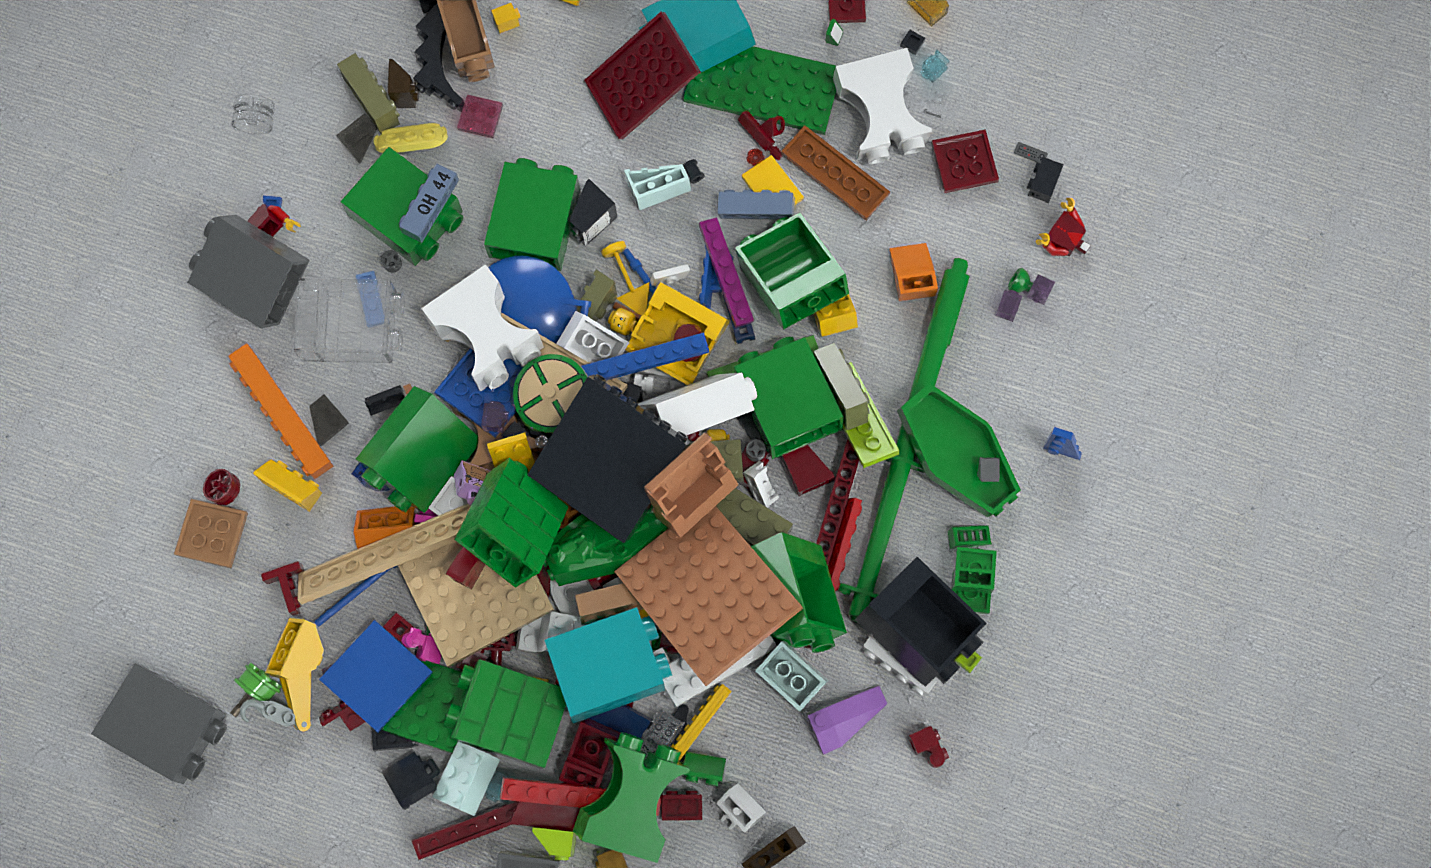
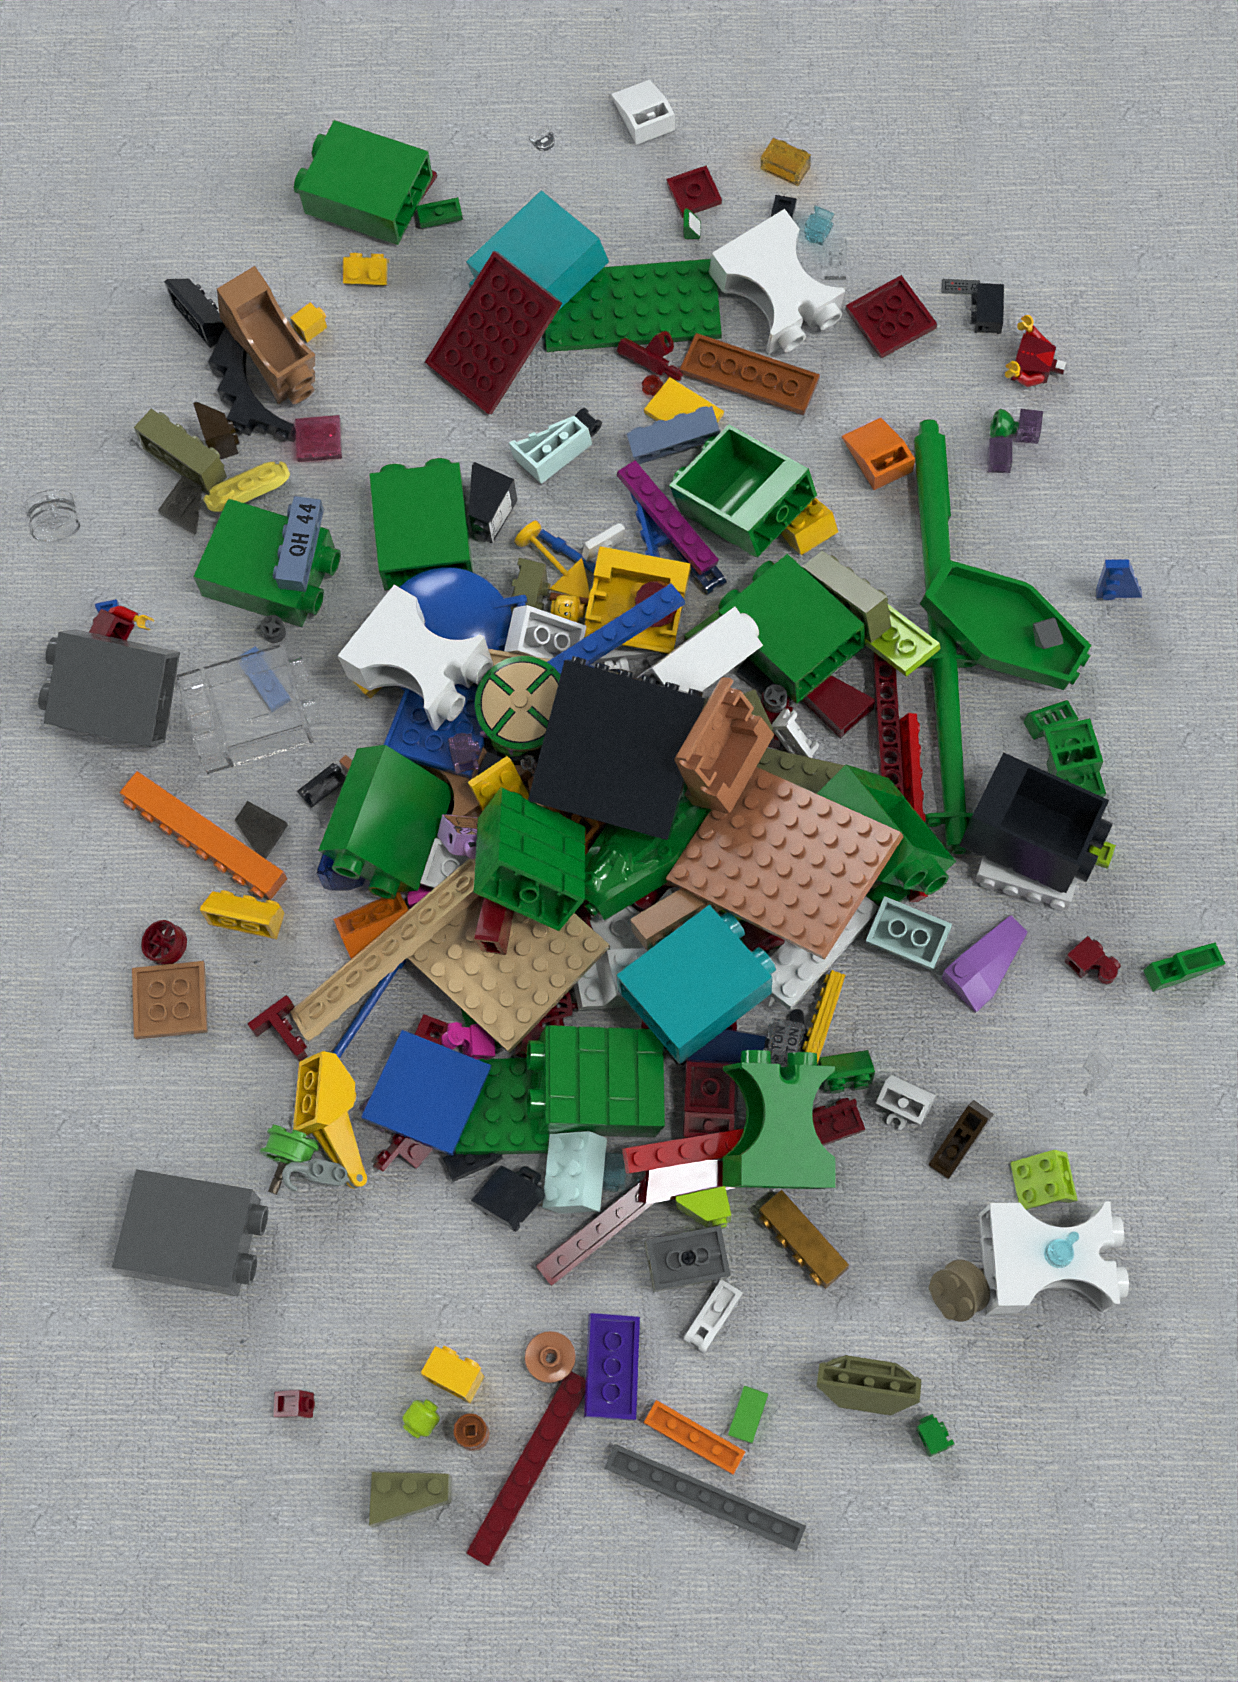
camera: 15 degrees left, 5 degrees down
none -> green slope [1143,942,1226,992]

